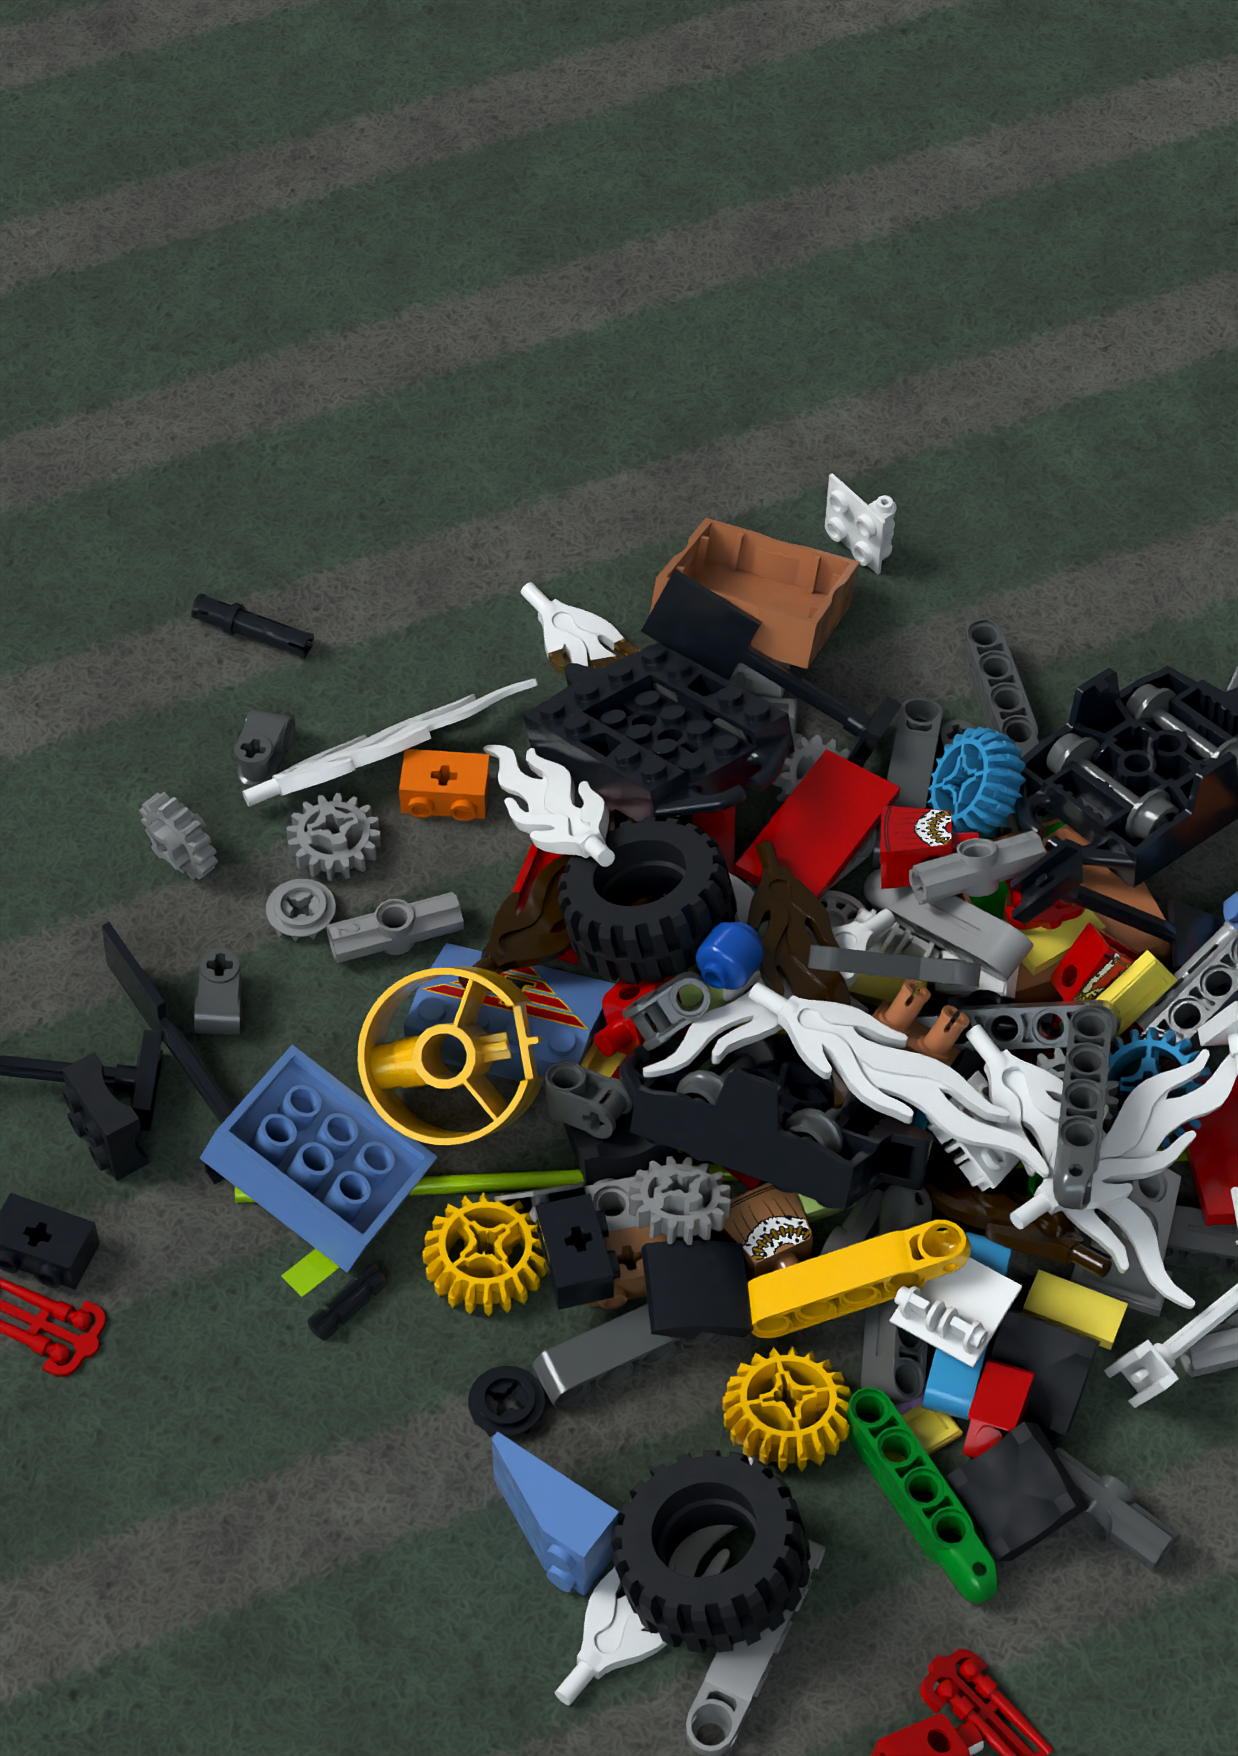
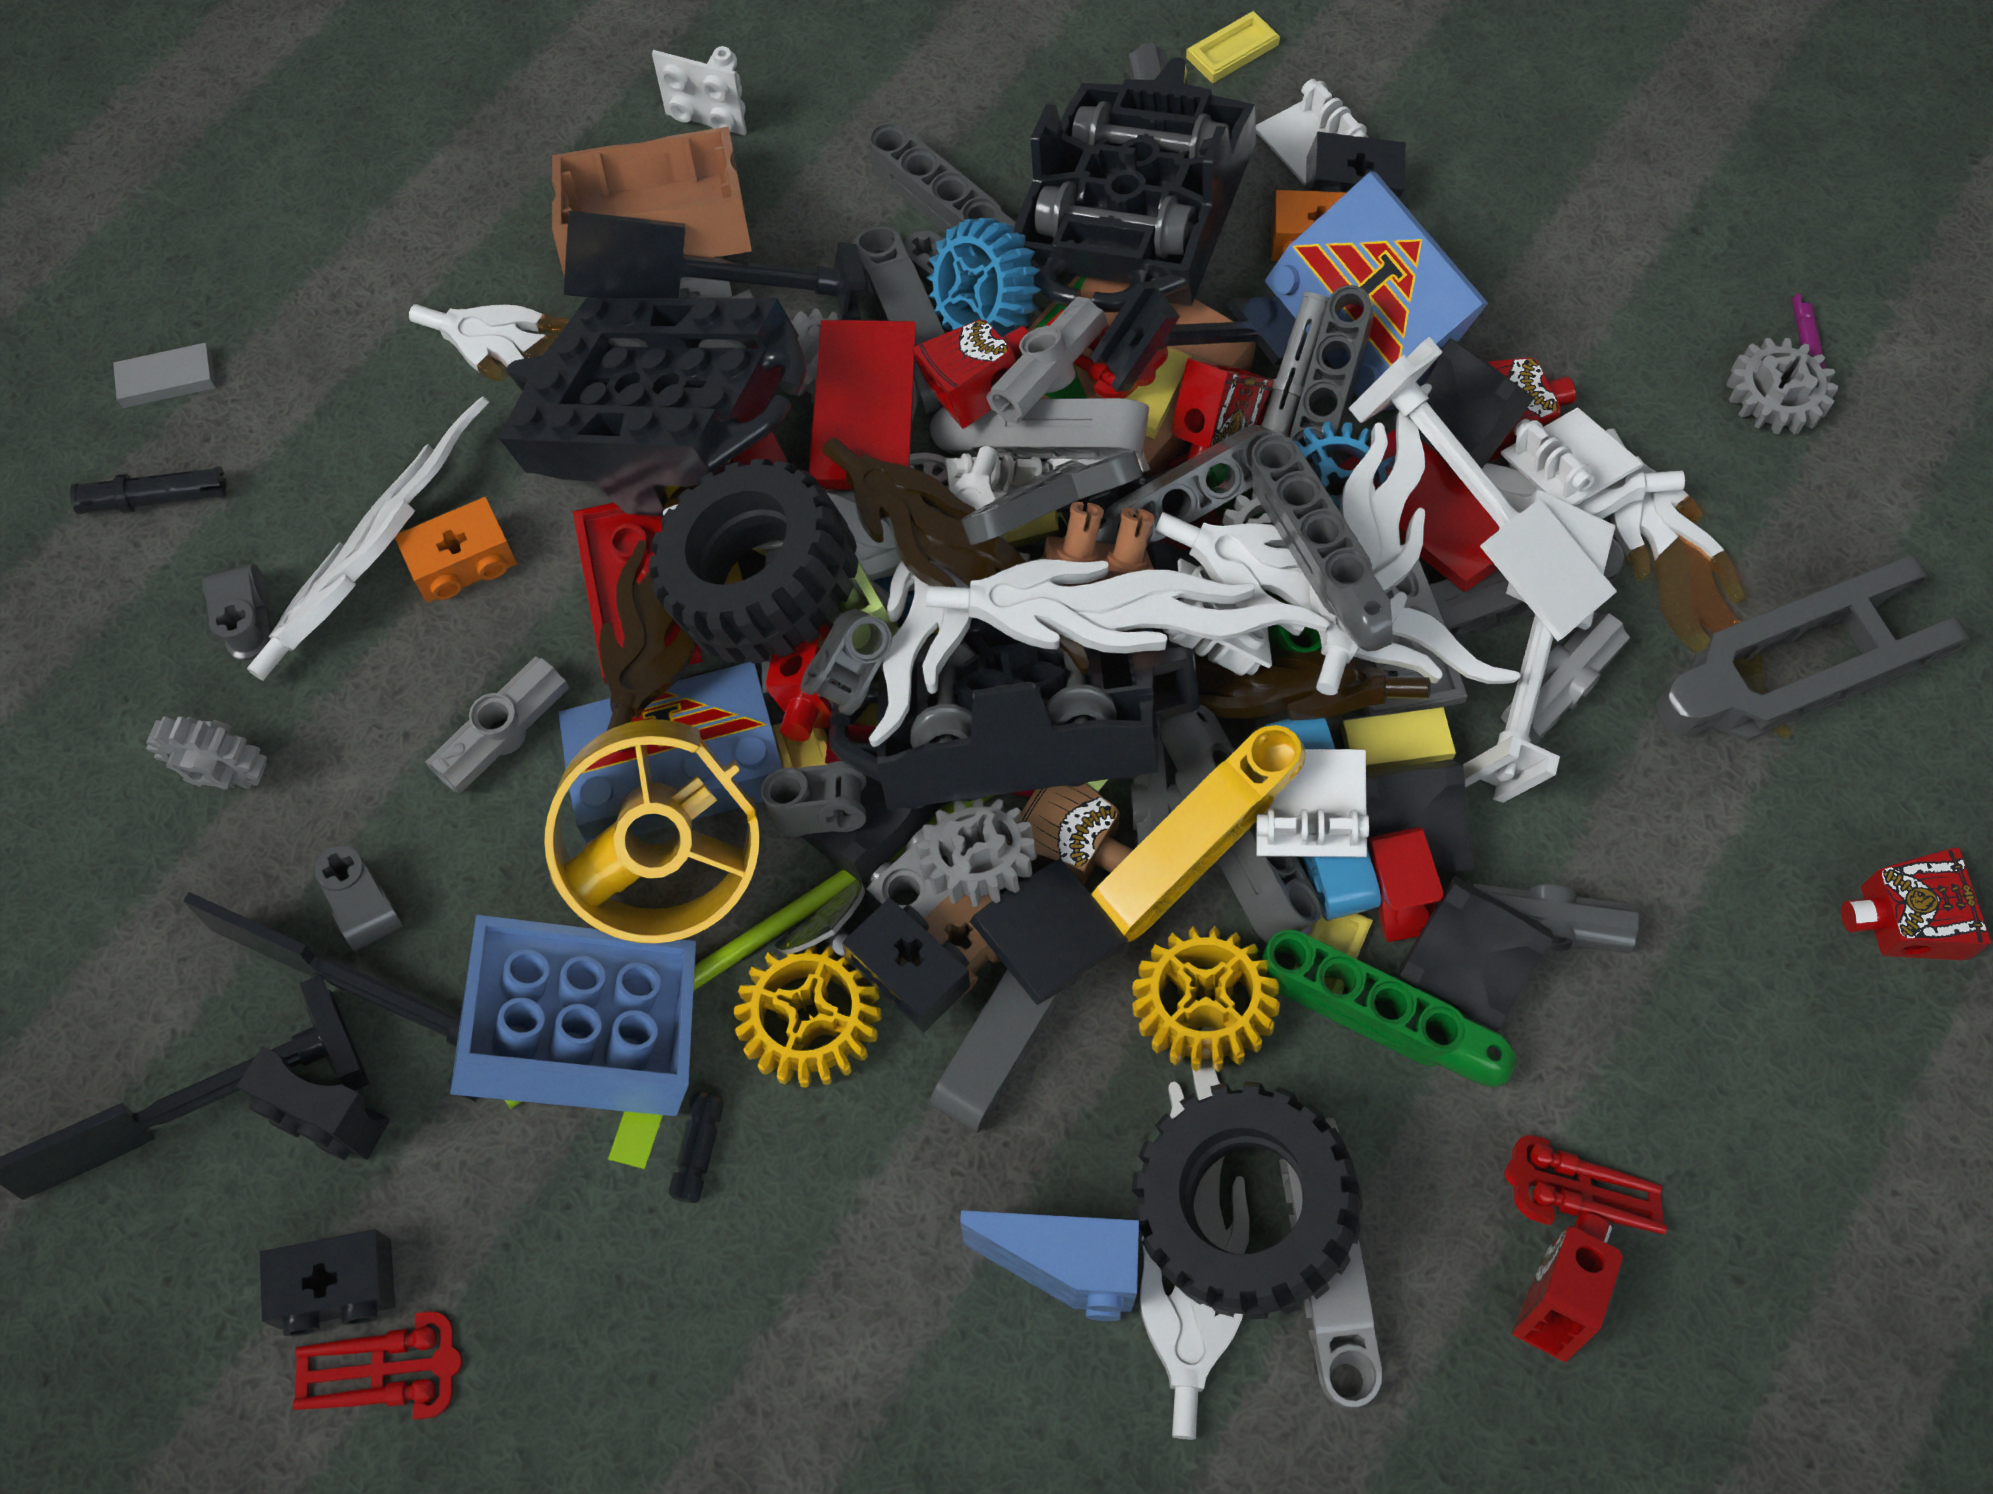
camera: 30 degrees left, 10 degrees up
light grey gear [266,879,336,942] -> none
light grey gear [287,793,381,881] -> none
black gear [468,1366,545,1439] -> none
white piece [483,745,615,867] -> none
blue head [695,922,764,990] -> none
light yellow tile [1095,950,1178,1042] -> none
none -> light grey tile [113,342,216,408]

